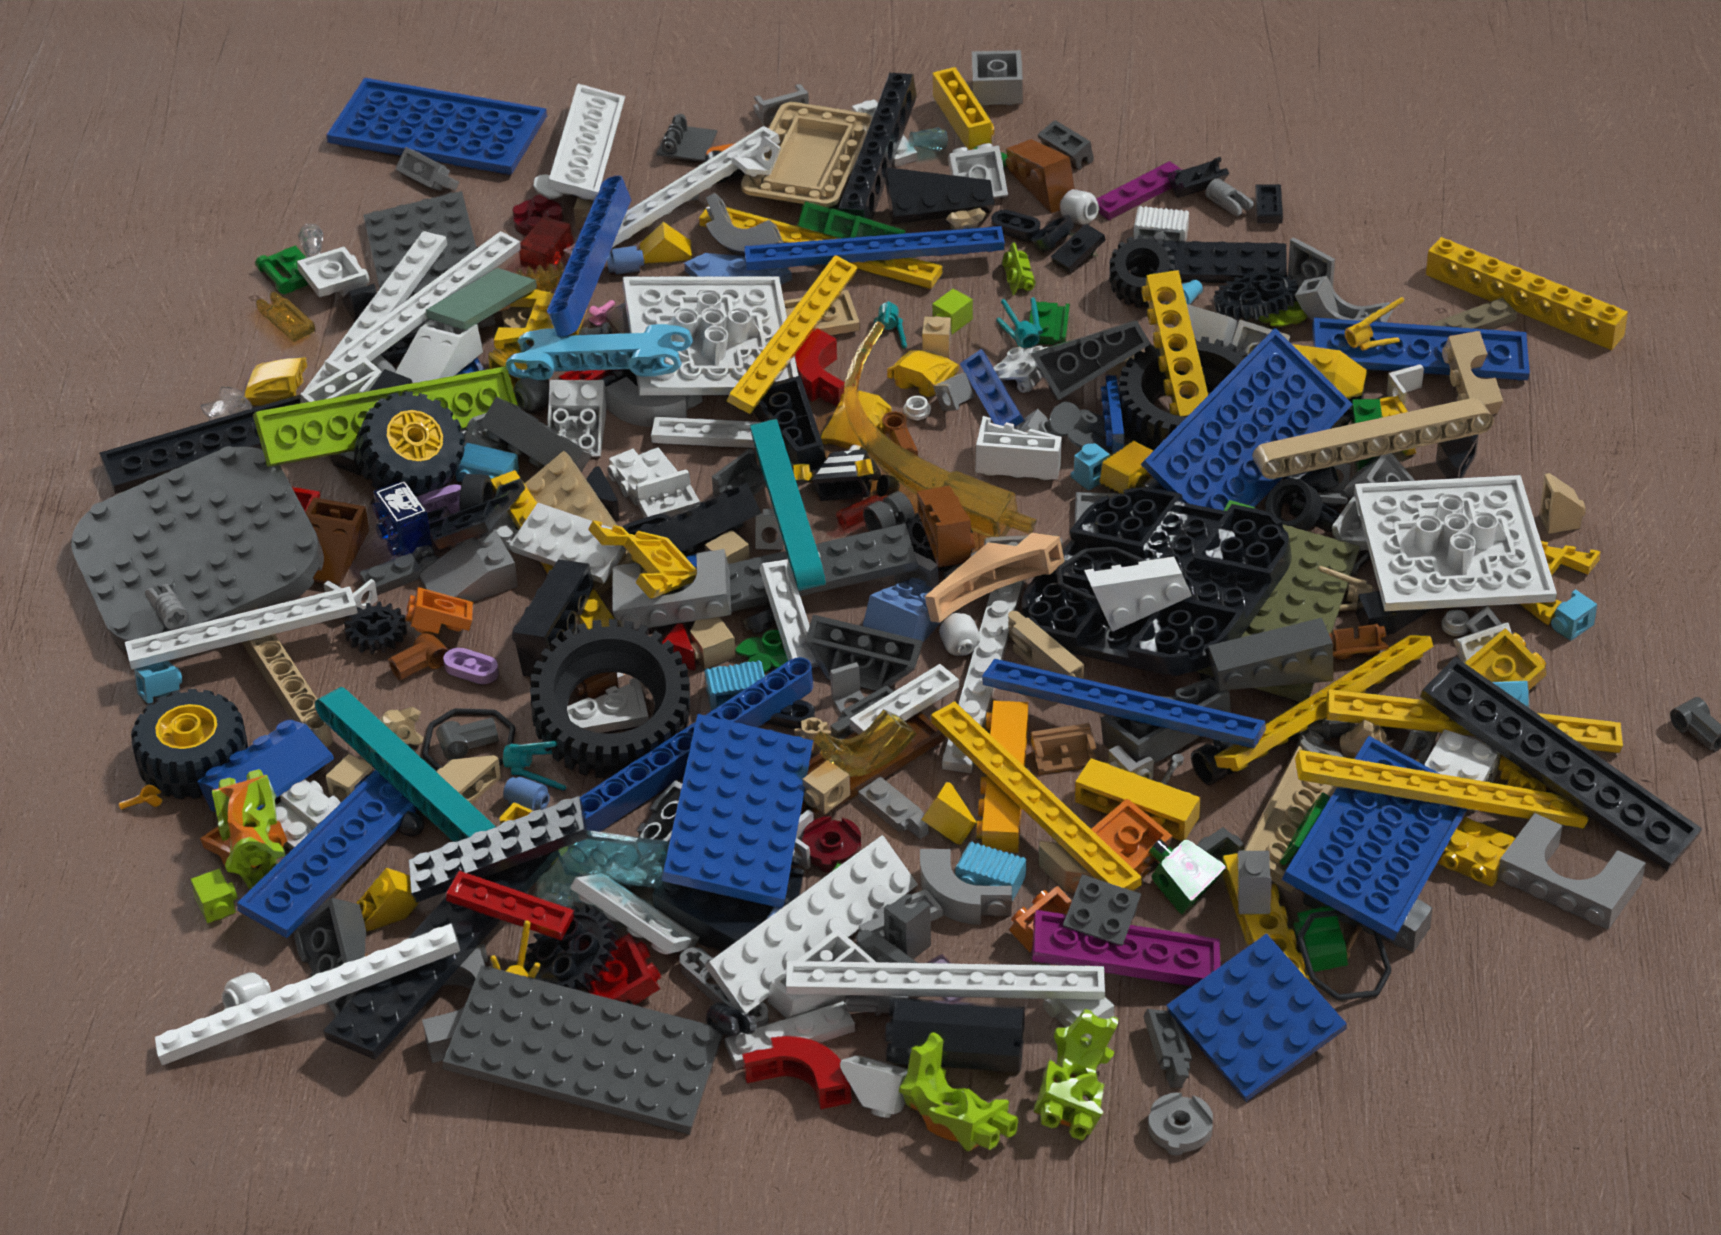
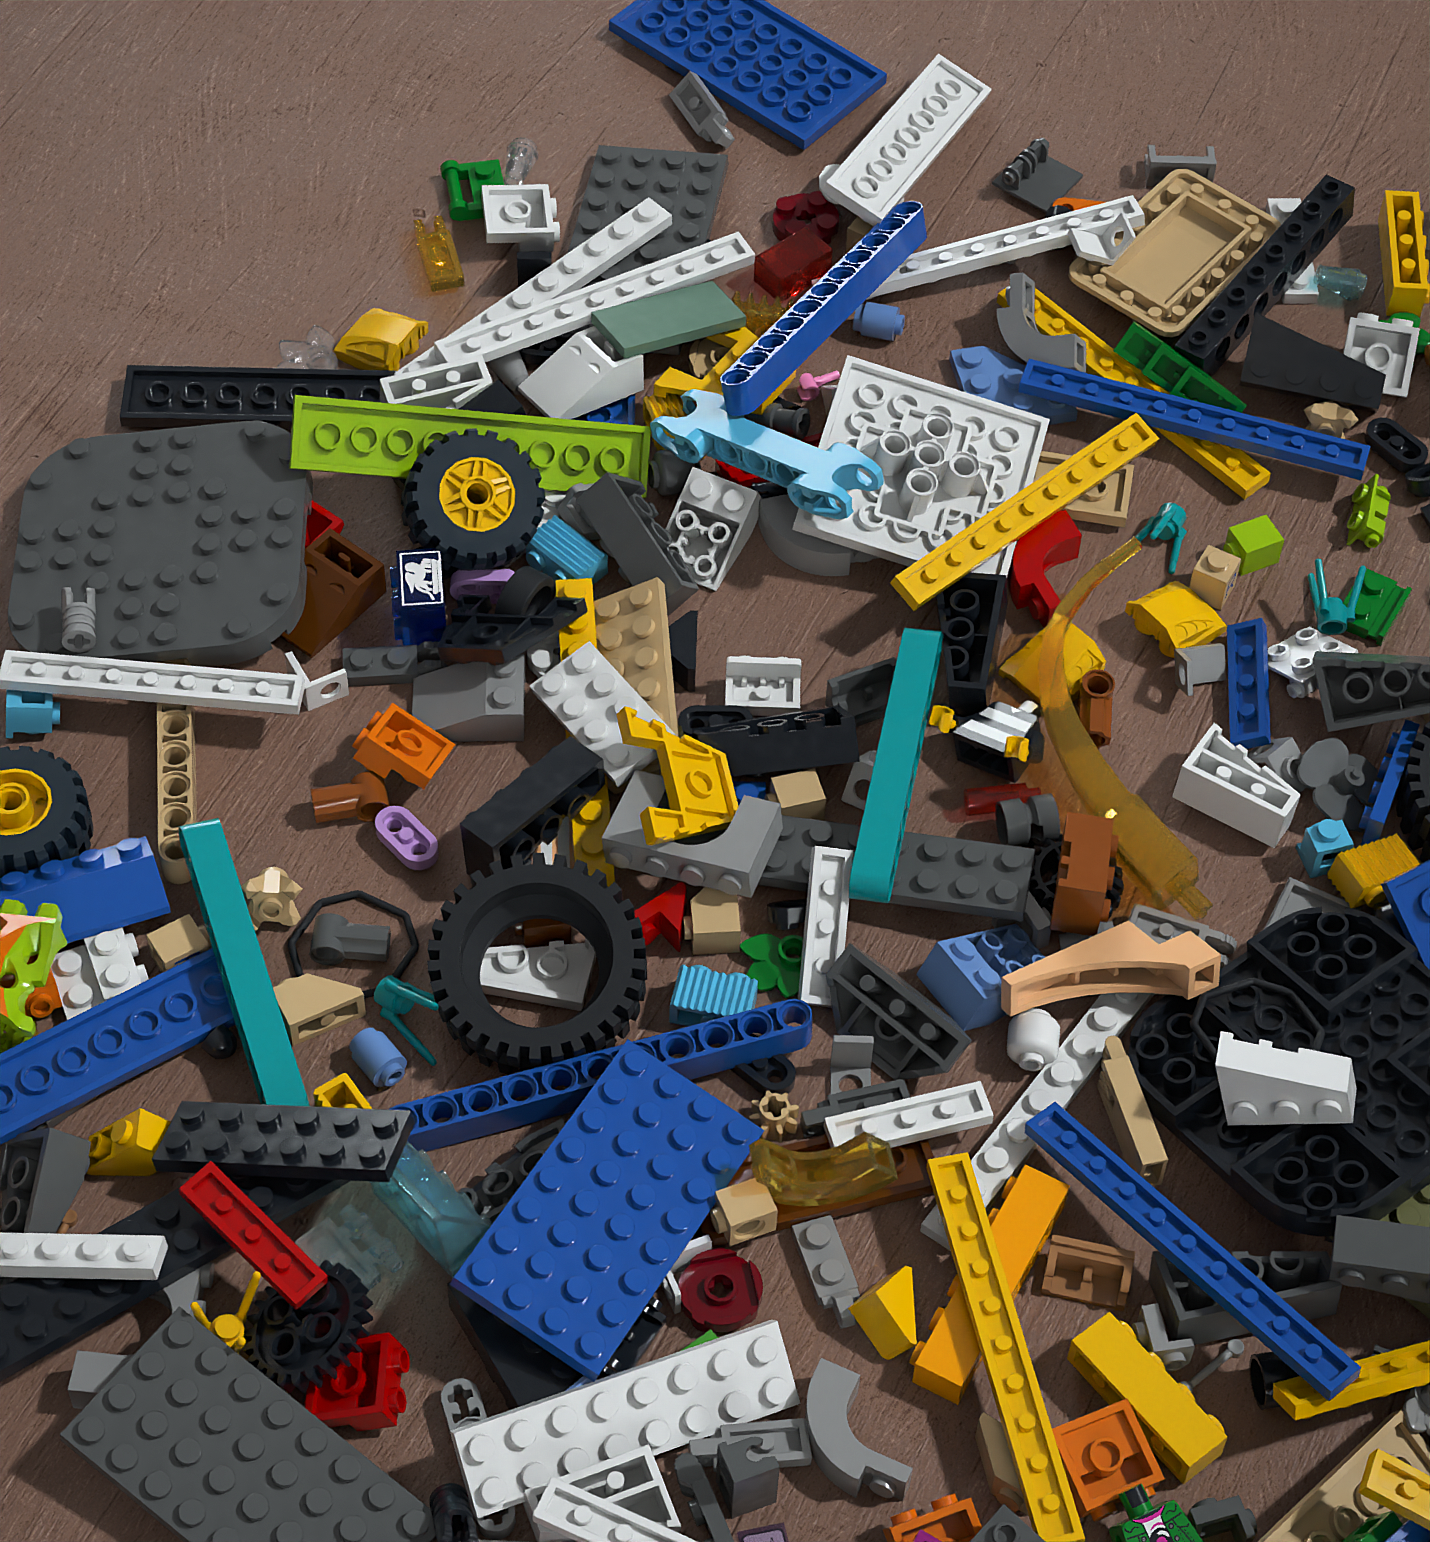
camera: 20 degrees right, 10 degrees up
black gear [344,602,407,655] -> none
white plate [570,873,699,954] -> none
white plate [607,447,678,506] -> none
yellow slope [640,222,692,264] -> none
white plate [651,417,761,448] -> none
black hinge [876,474,900,497] -> none
white plate [904,396,931,420] -> none
medium azure brick [955,841,1026,901] -> none

